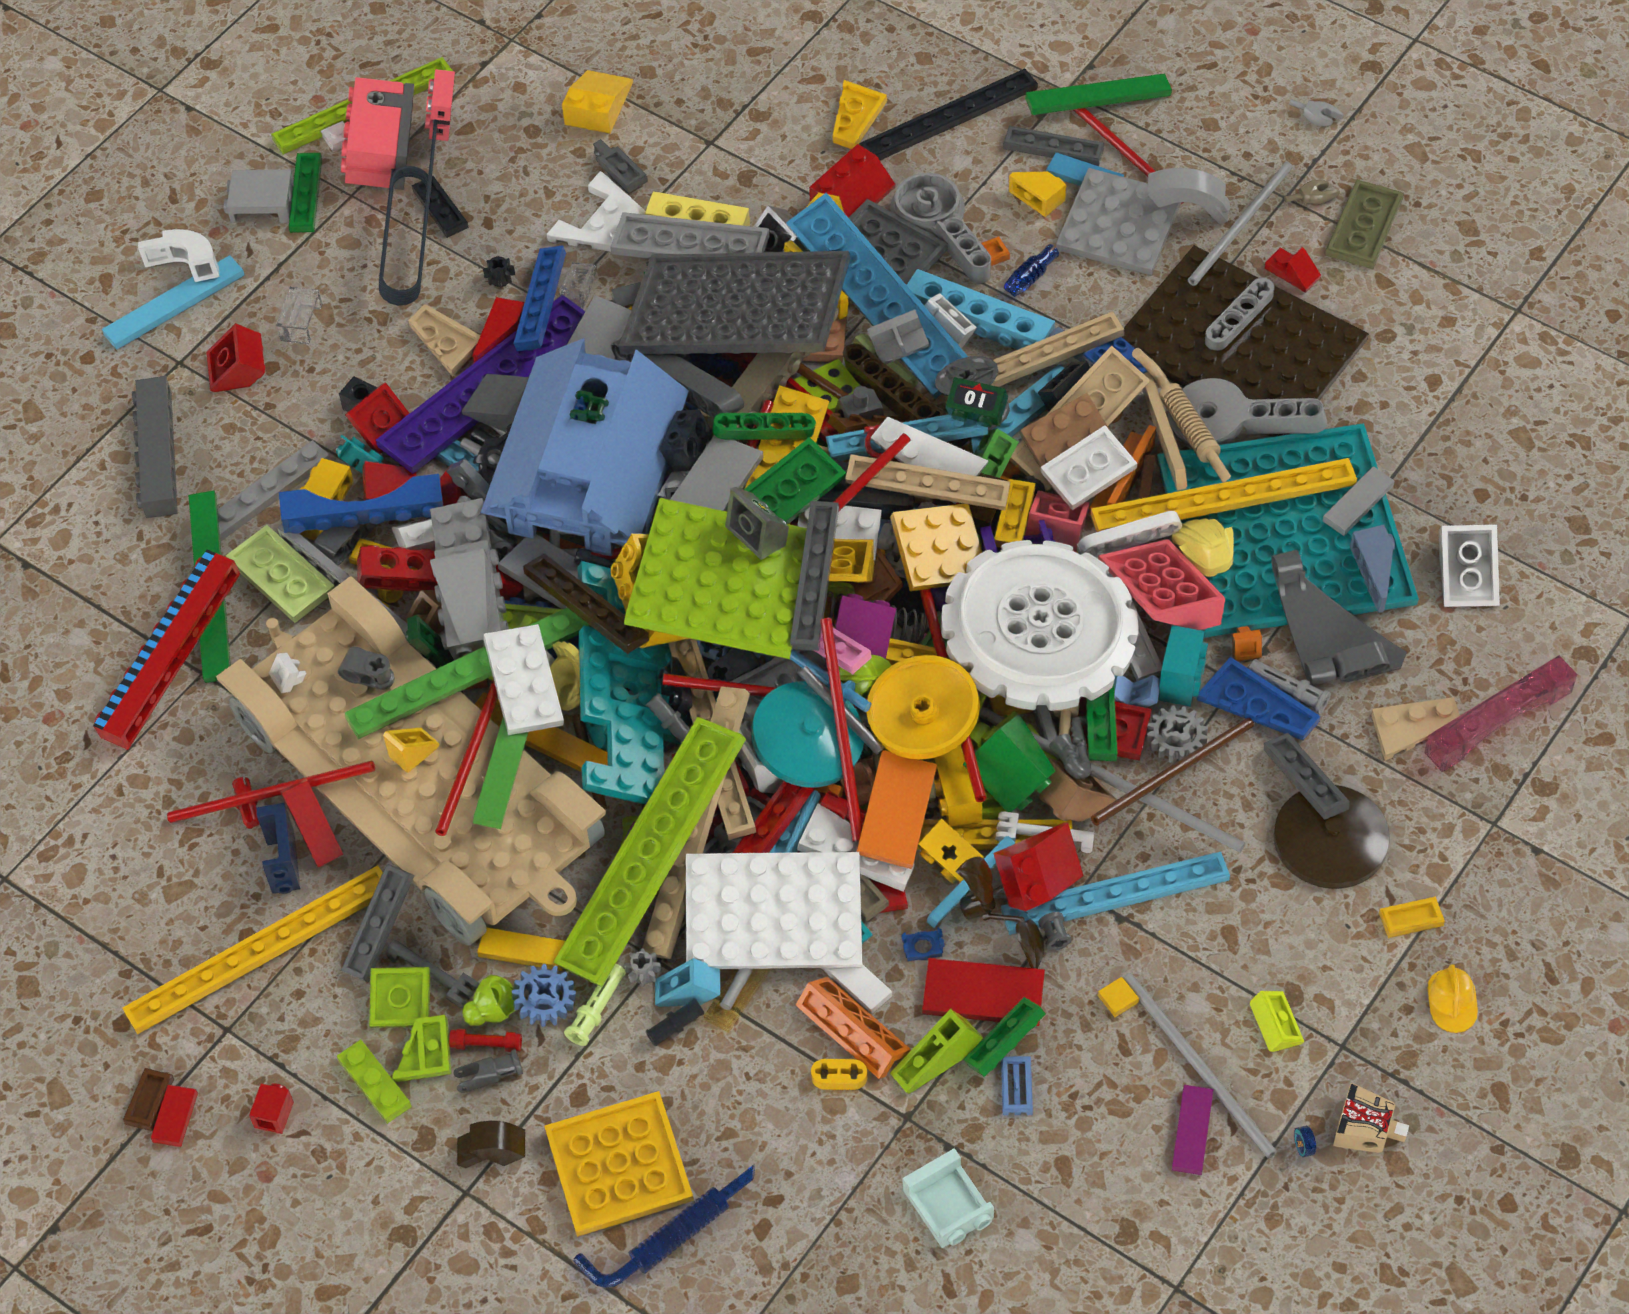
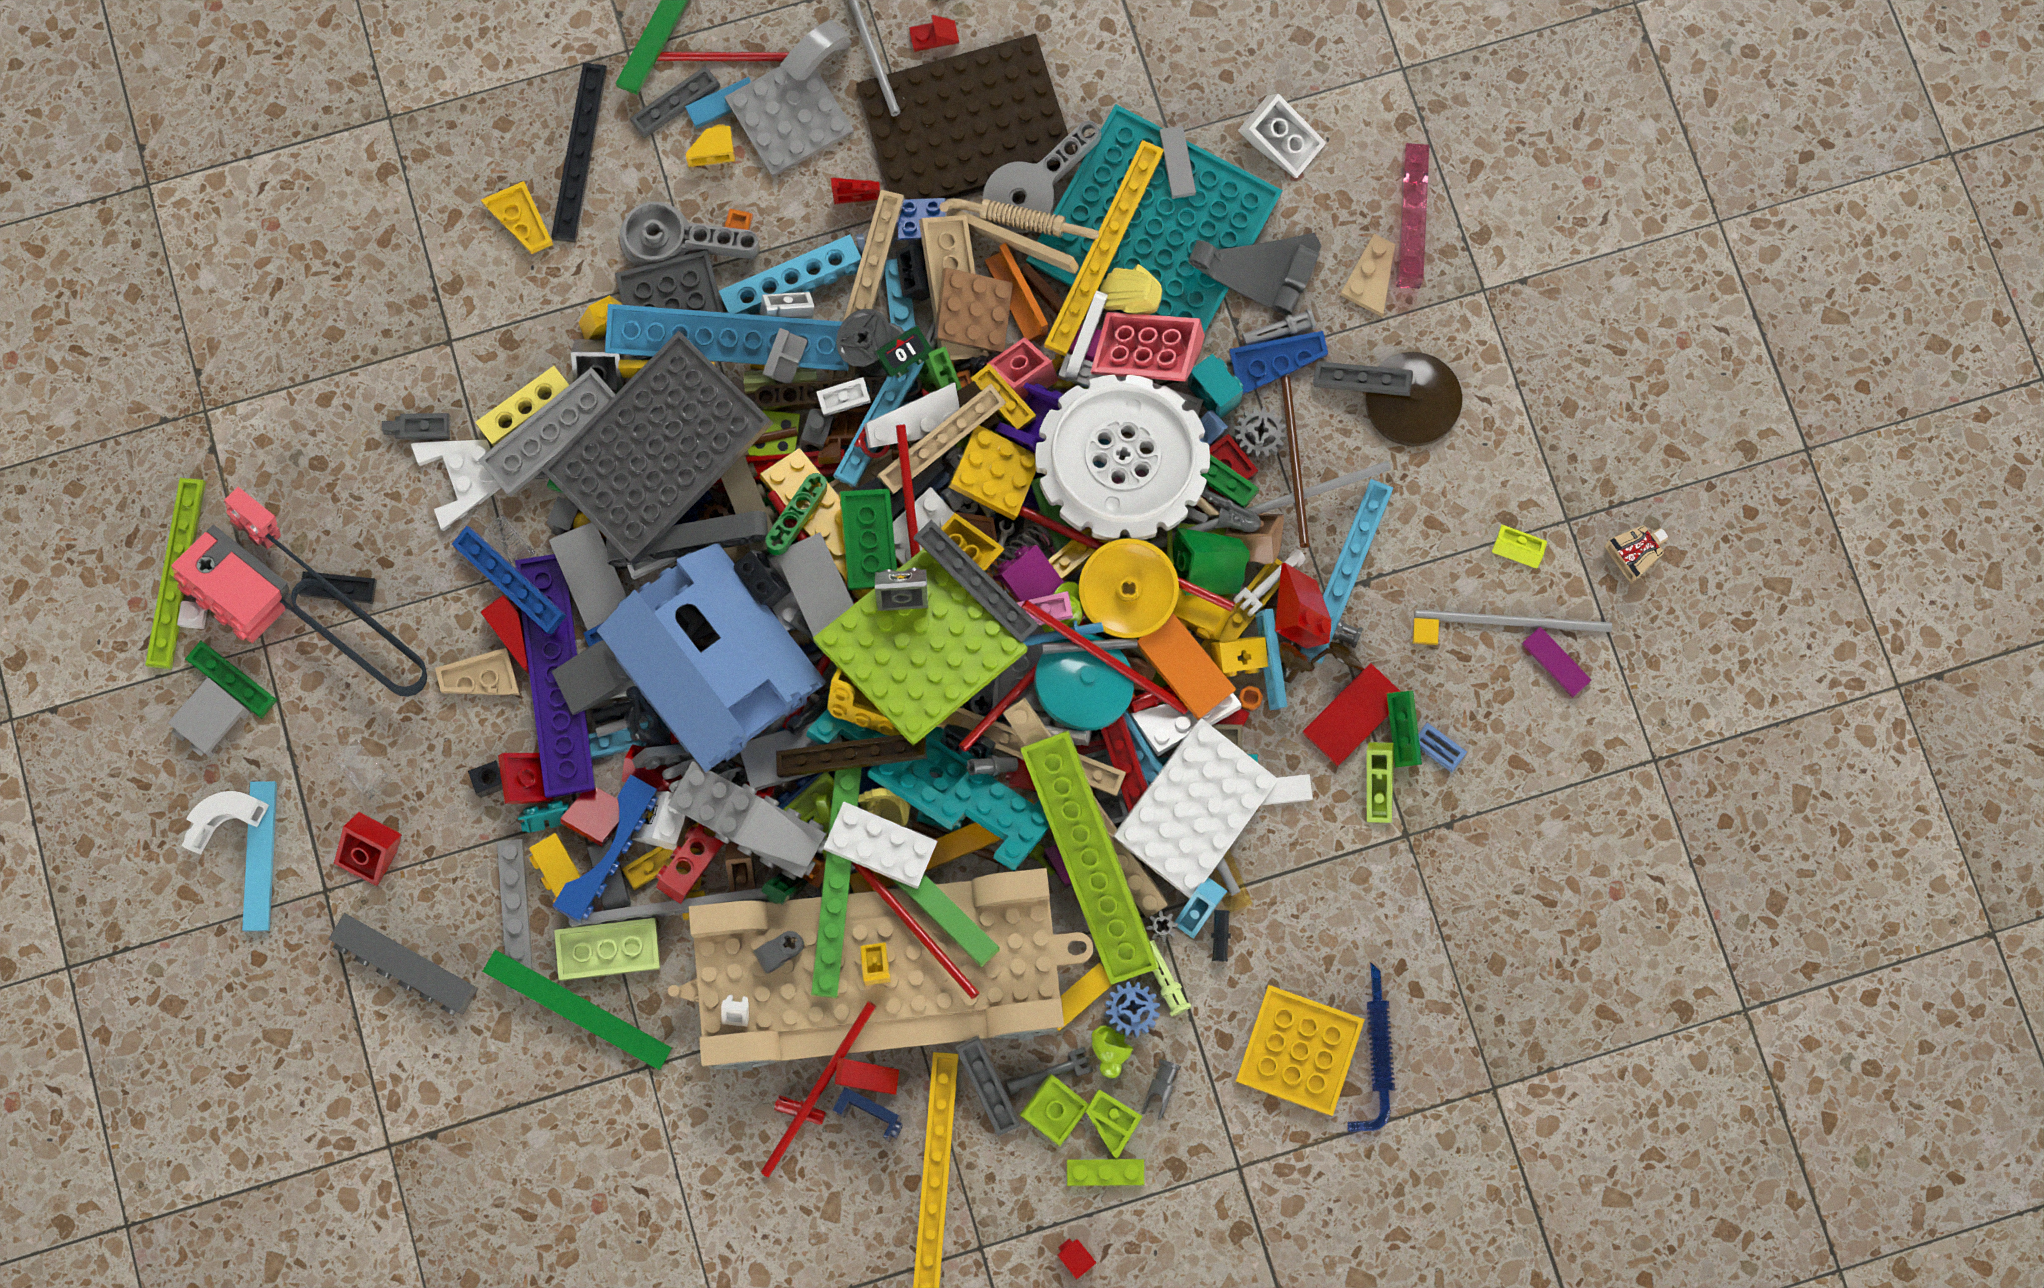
camera: 55 degrees left, 20 degrees up
red brick [93,550,241,750] -> none
red bar [449,1029,522,1052] -> none
dark brown brick [457,1120,525,1169] -> none
black gear [483,256,515,288] -> none
yellow slope [562,70,633,134] -> none
dark green piece [570,391,609,422] -> none
orange fence [796,976,911,1079] -> none
red slope [809,144,896,218] -> none
yellow beam [811,1059,867,1090] -> none
blue piece [901,928,945,961] -> none
light aqua panel [903,1148,994,1248] -> none
clear blue hinge [1004,244,1059,297] -> none
white plate [1041,425,1137,510] -> none
light grey beam [1205,278,1274,351] -> none
orange tile [1232,626,1262,661] -> none
clear blue tile [1294,1125,1316,1158] -> none
sand blue slope [1350,525,1395,613] -> none
yellow tile [1379,896,1445,938] -> none
yellow piece [1427,964,1478,1033] -> none
none -> white plate [817,377,871,417]
none -> red wing [831,178,880,205]
none -> light grey hand [998,520,1015,547]
none -> orange tile [1238,686,1263,712]

